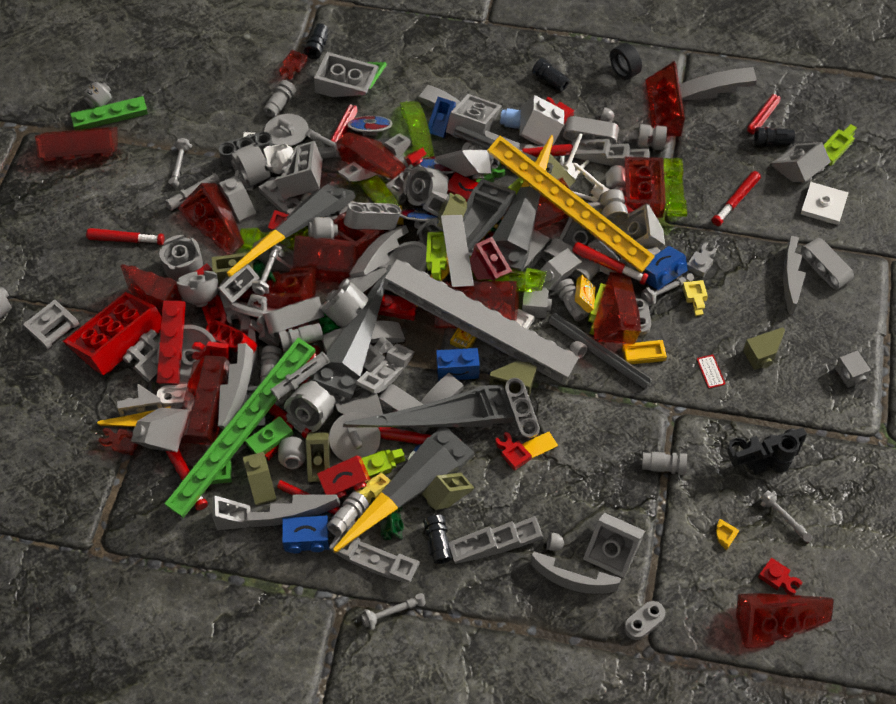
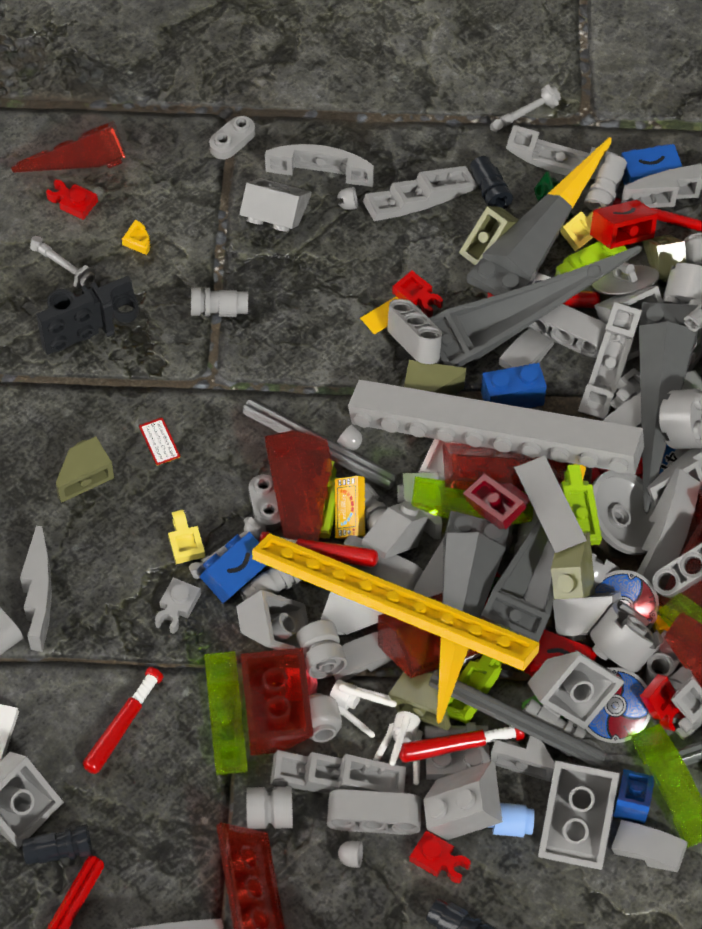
camera: 170 degrees right, 0 degrees up
yellow tile [622,340,667,365] -> none

